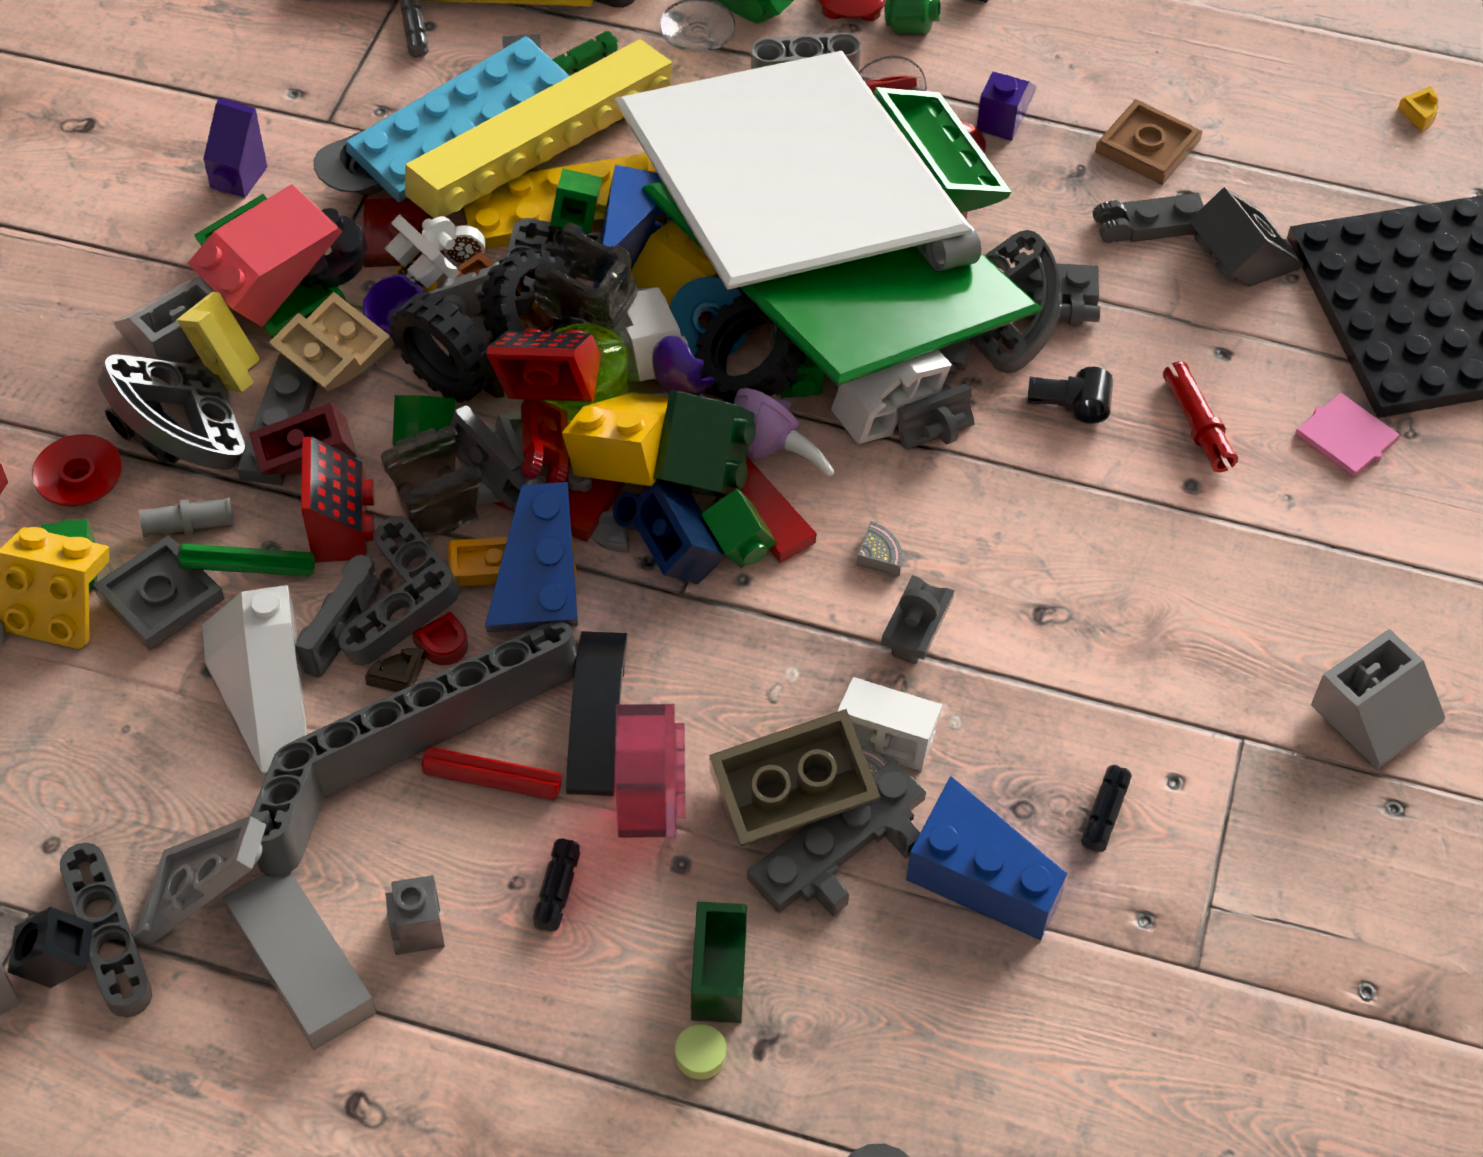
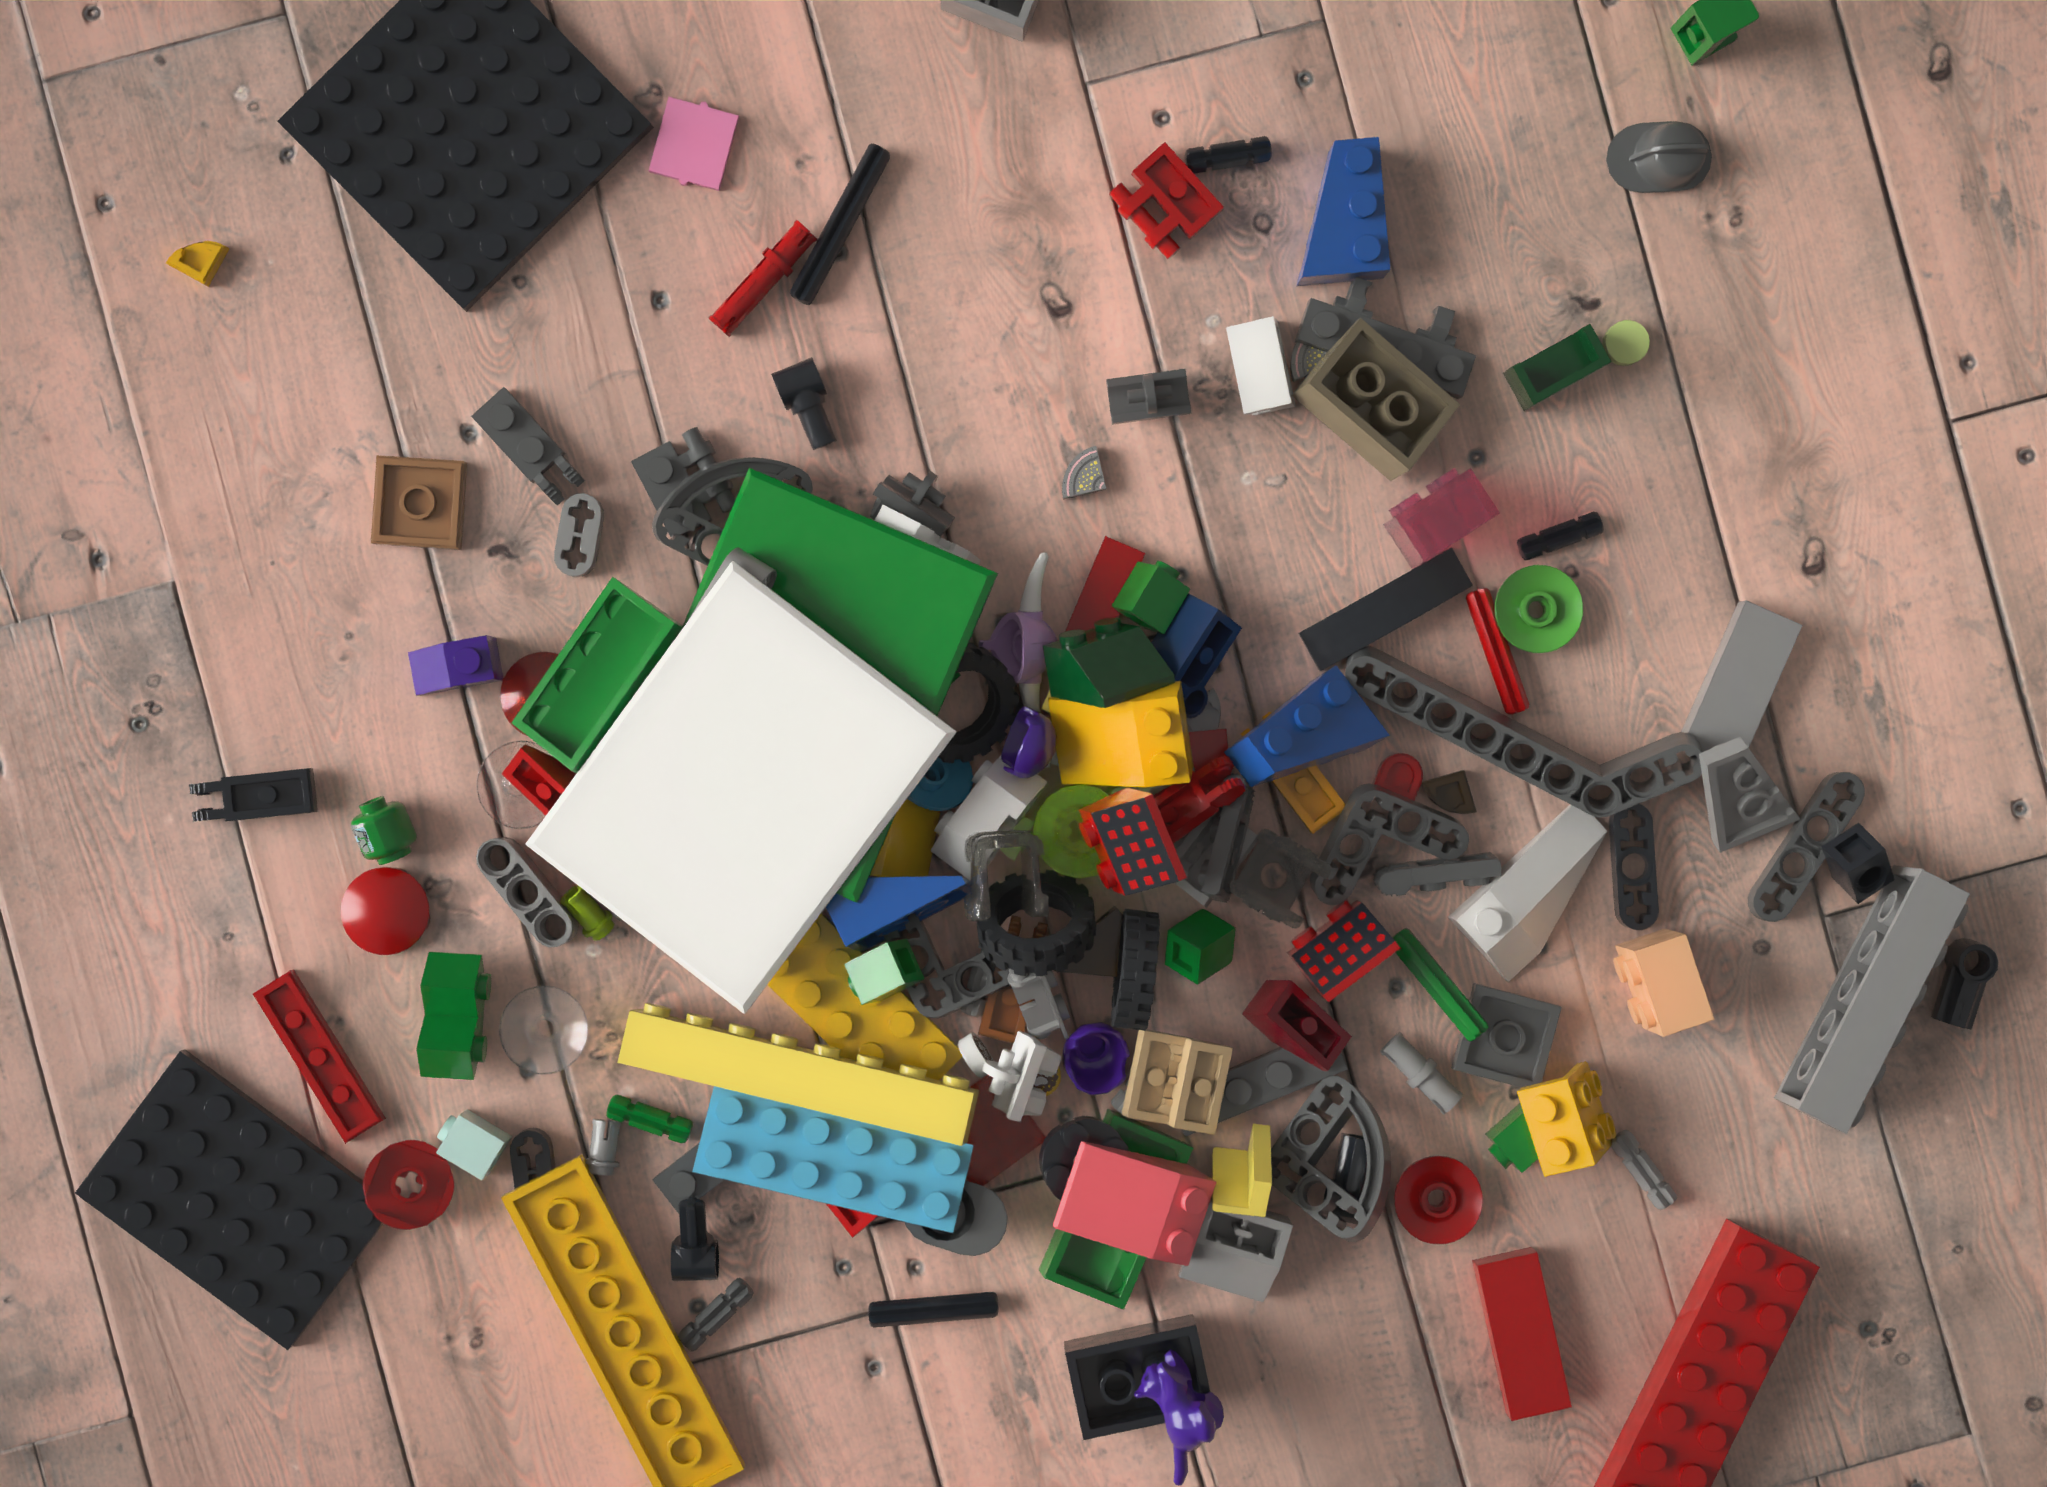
camera: 120 degrees left, 35 degrees up
dark purple slope [203,98,268,198] -> none
flat silver window [385,875,445,955] -> none
dark grey slope [1189,187,1304,286] -> none
none -> light grey beam [554,493,604,577]
none -> light grey pin [585,1119,621,1176]
none -> black axle [671,1197,719,1281]
none -> black axle [790,143,890,305]
none -> black axle [868,1292,999,1328]
none -> black brick [1064,1314,1210,1440]
none -> red plate [1109,142,1224,259]
none -> dark purple animal [1134,1350,1224,1486]
none -> bright green dish [1494,565,1583,653]
none -> black beam [1609,804,1659,930]
none -> light nougat brick [1613,929,1715,1037]

